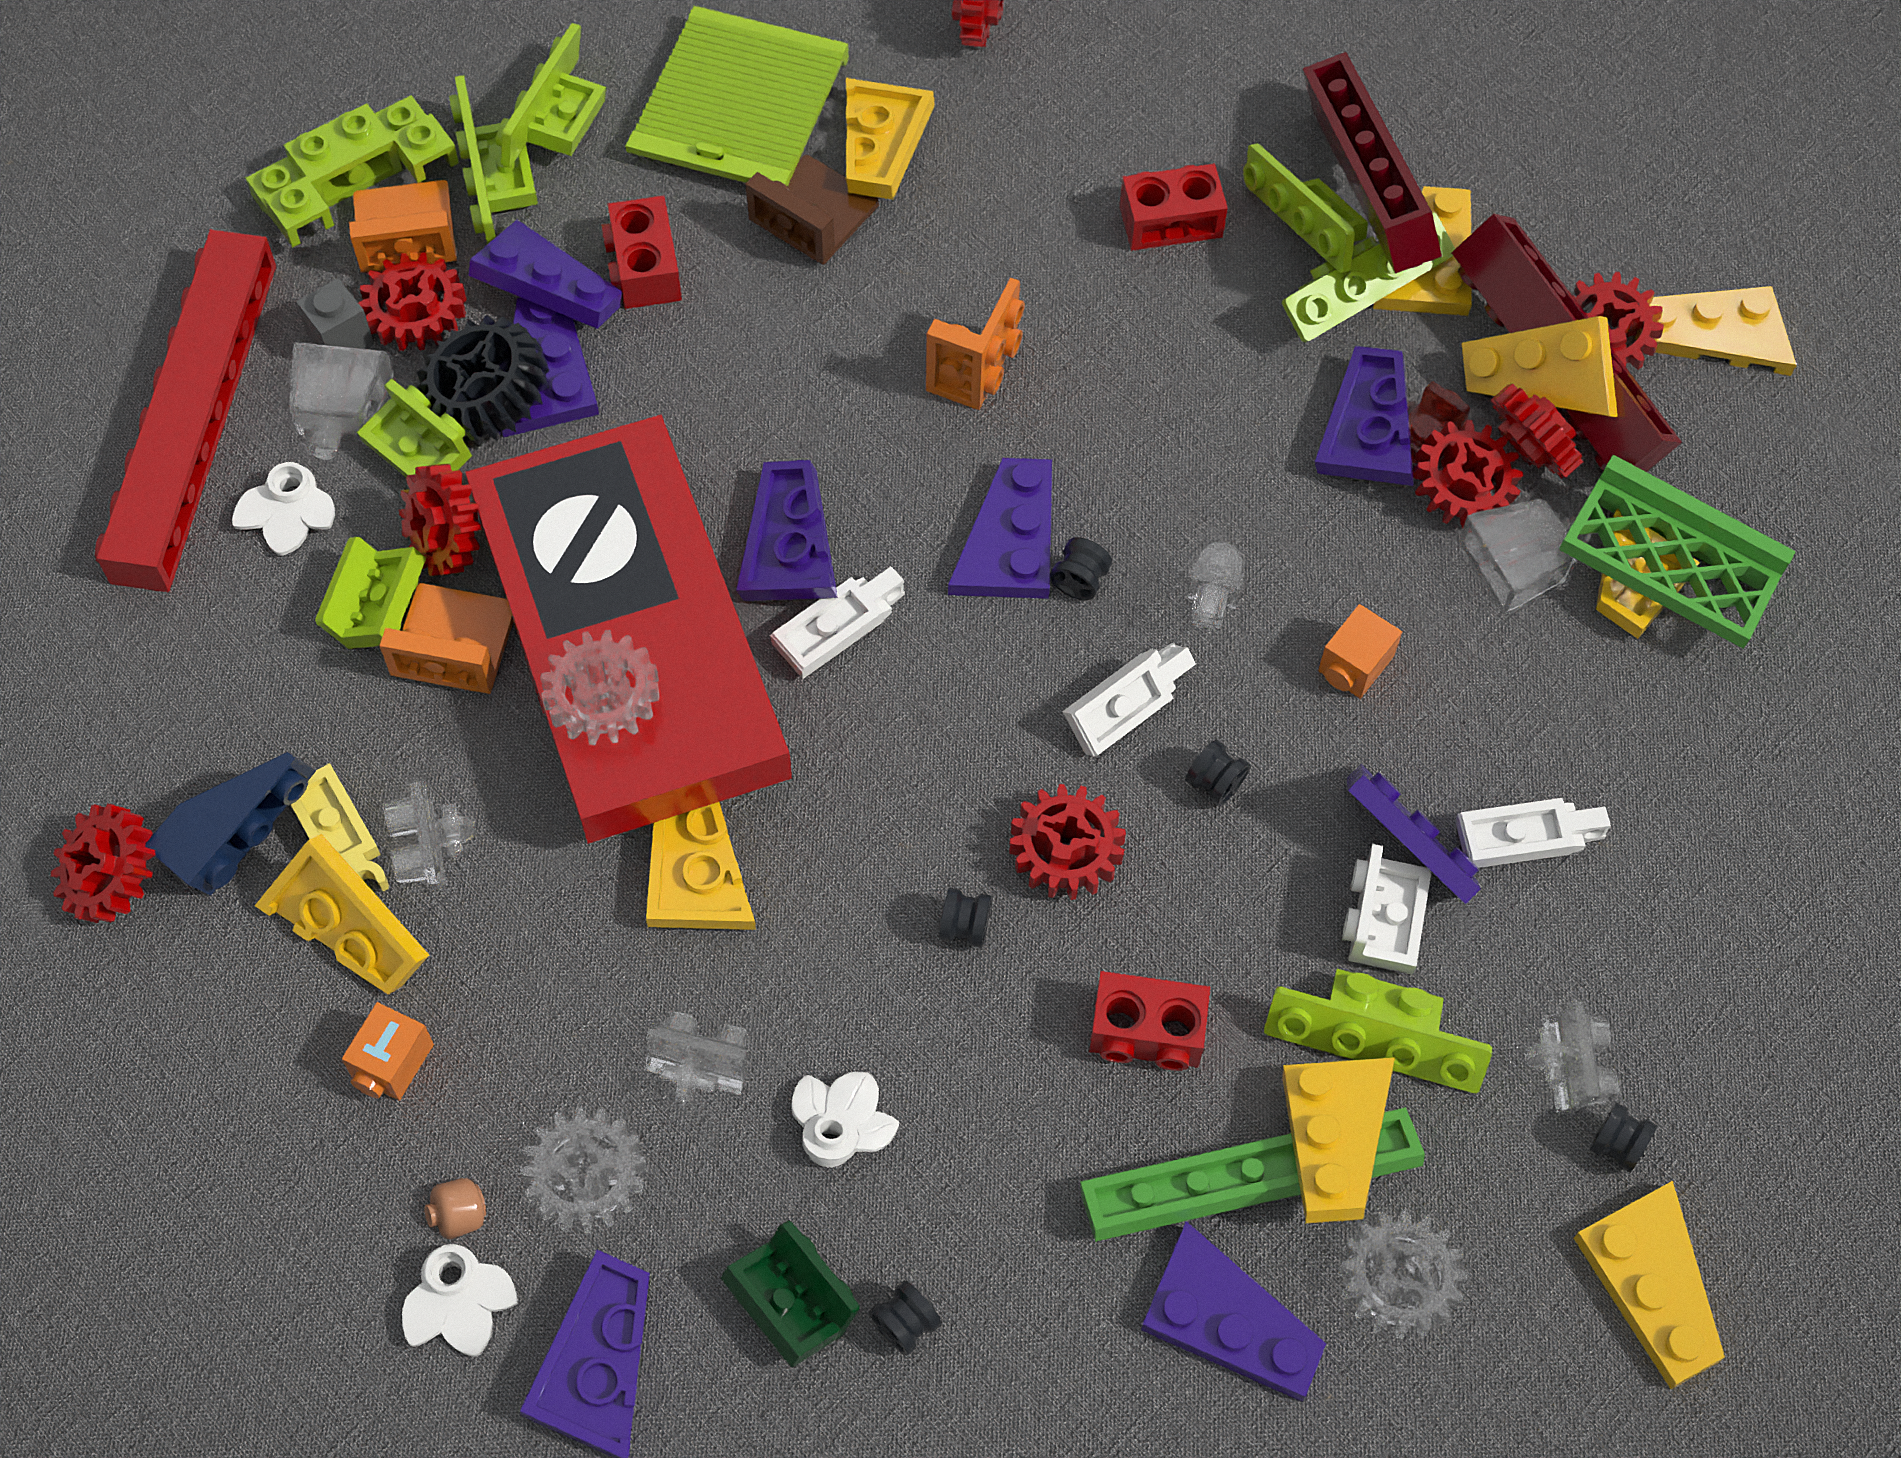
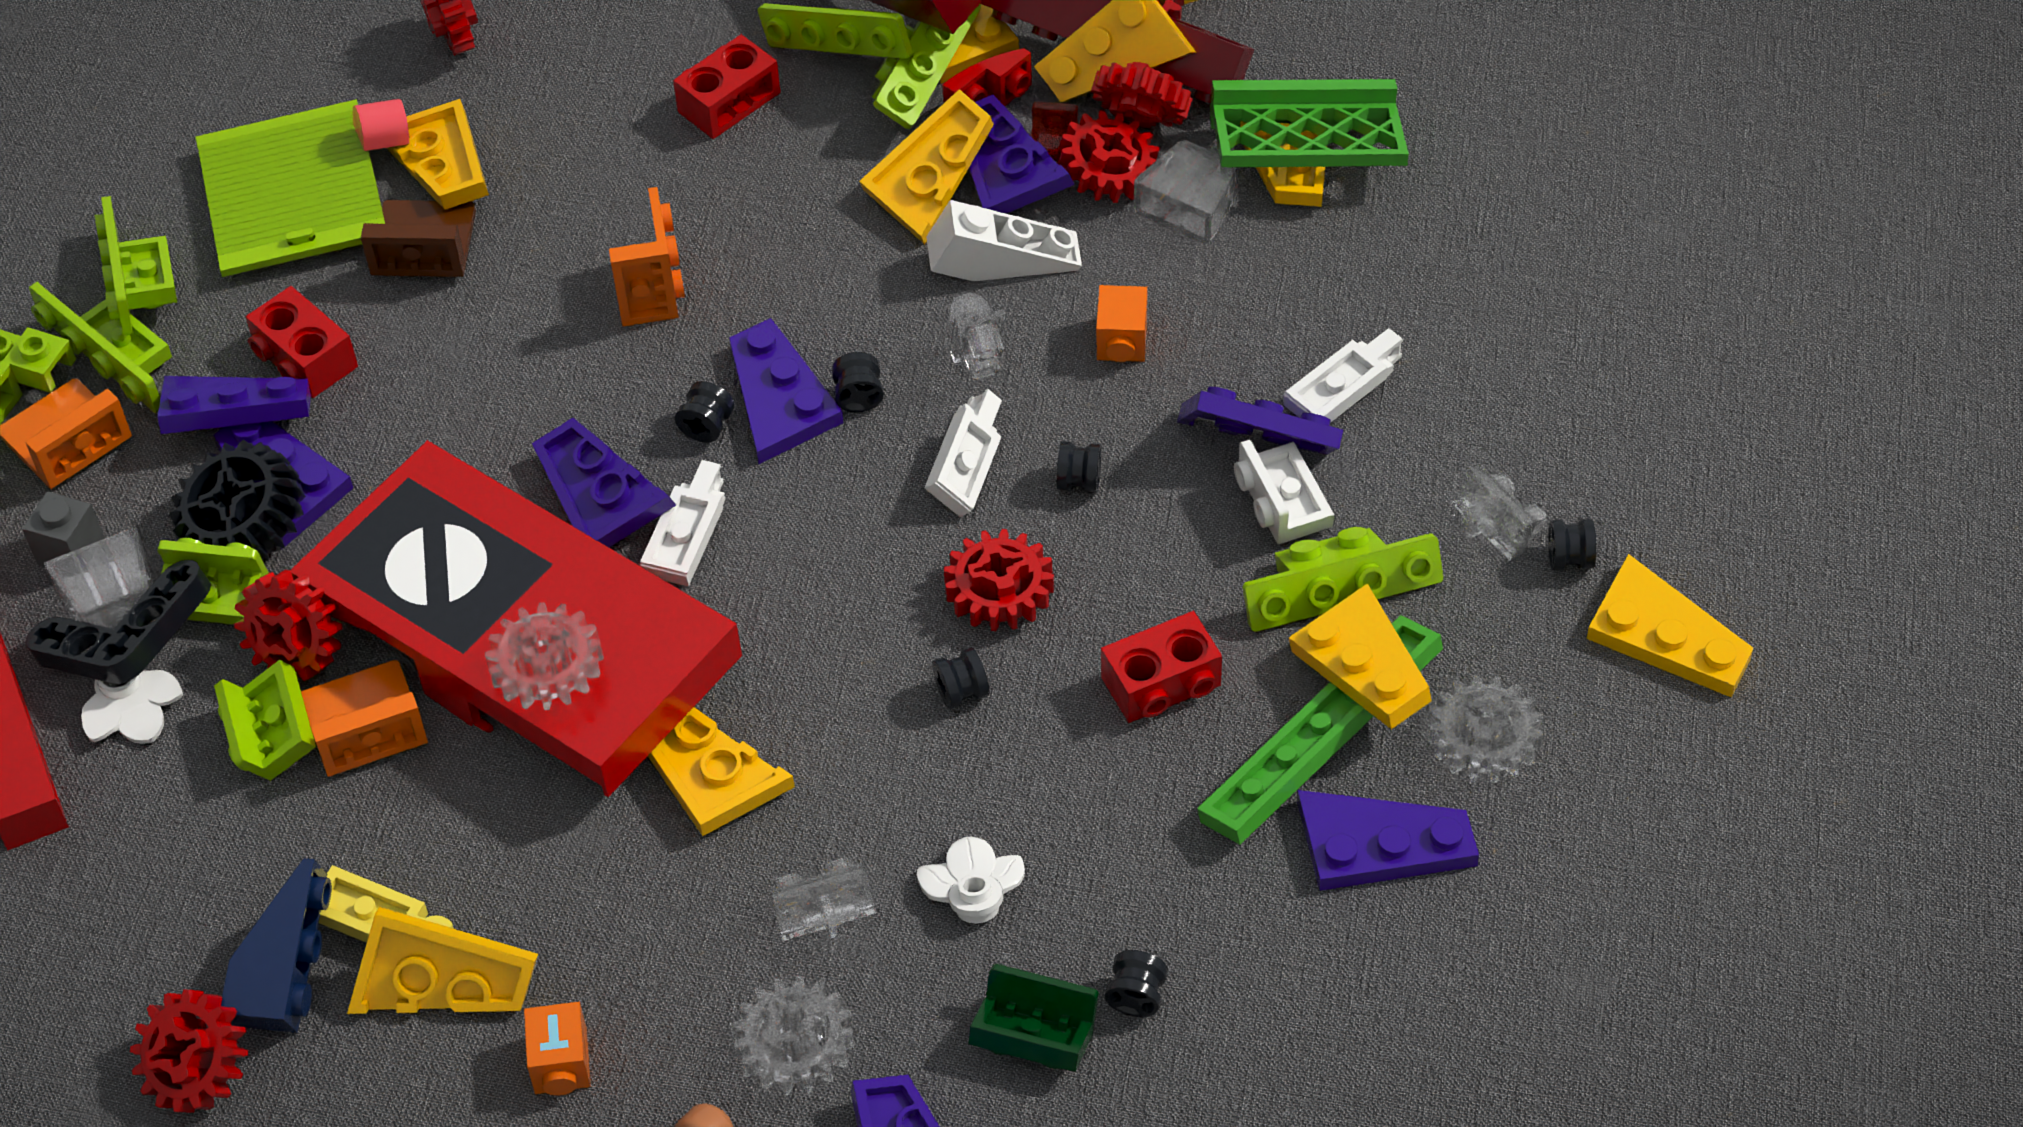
camera: 30 degrees left, 10 degrees down
red gear [358,252,467,351] -> none
clear hips [383,780,476,891] -> none
none -> black beam [25,560,211,684]
none -> coral brick [353,99,409,151]
none -> black wheel [674,381,734,443]
none -> yellow wing [859,89,993,245]
none -> white slope [926,200,1082,282]
none -> red slope [942,48,1032,106]

